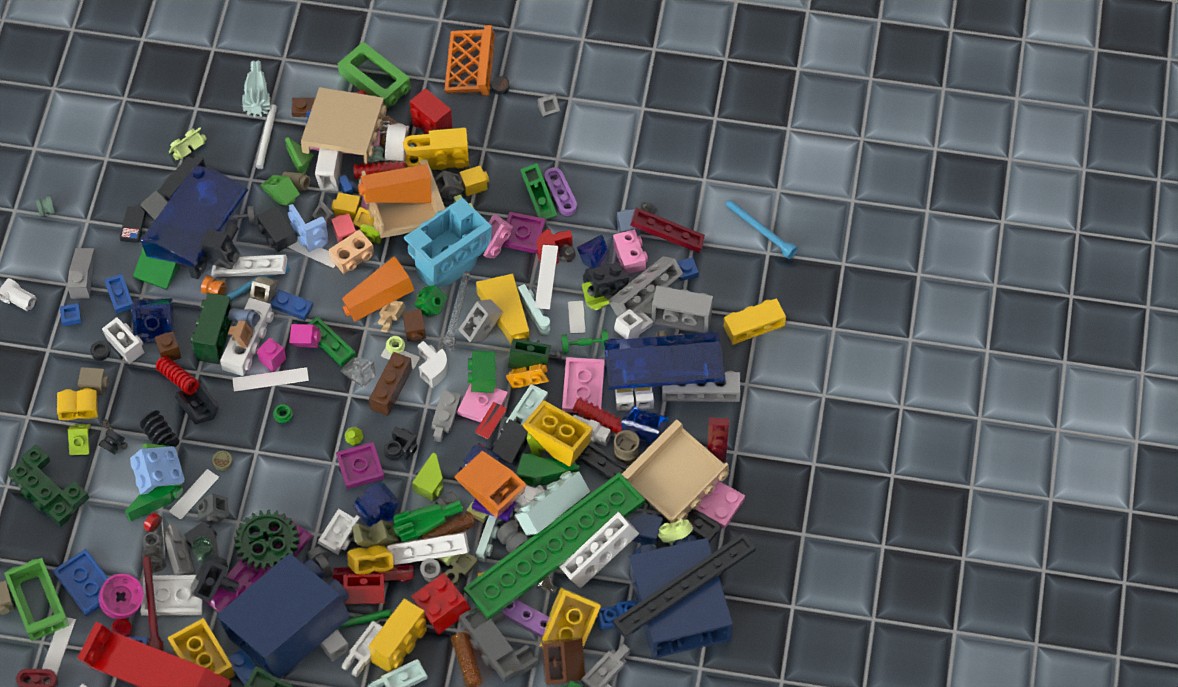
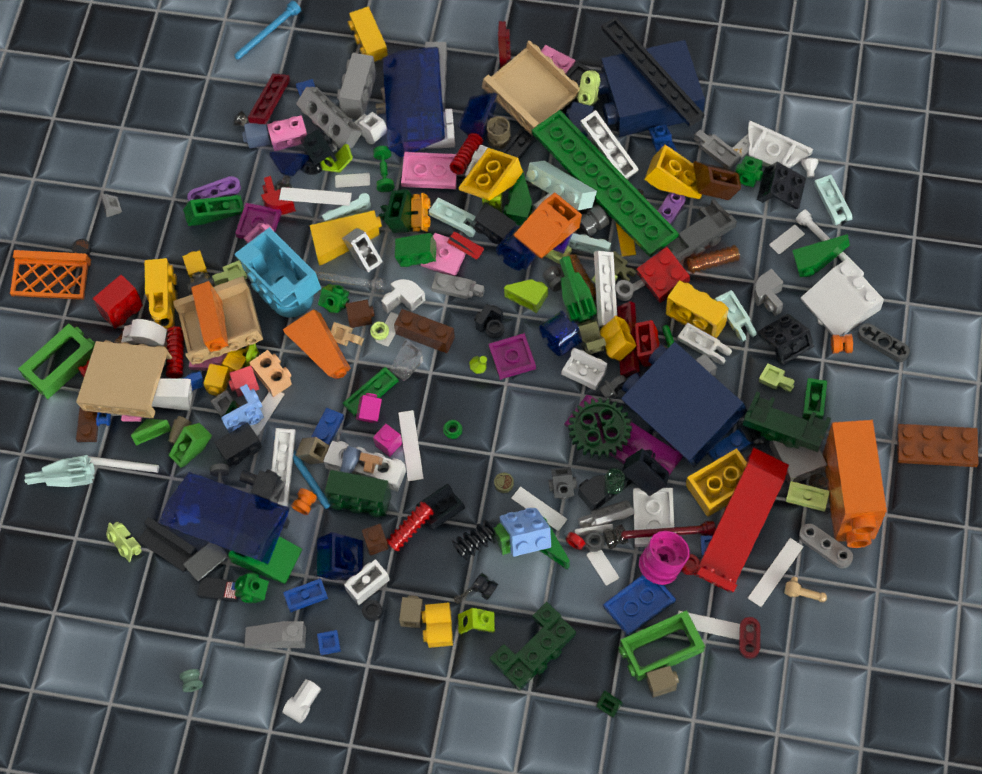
camera: 85 degrees left, 5 degrees up
none -> green brick [234,572,269,603]
none -> white sticker [587,550,619,585]

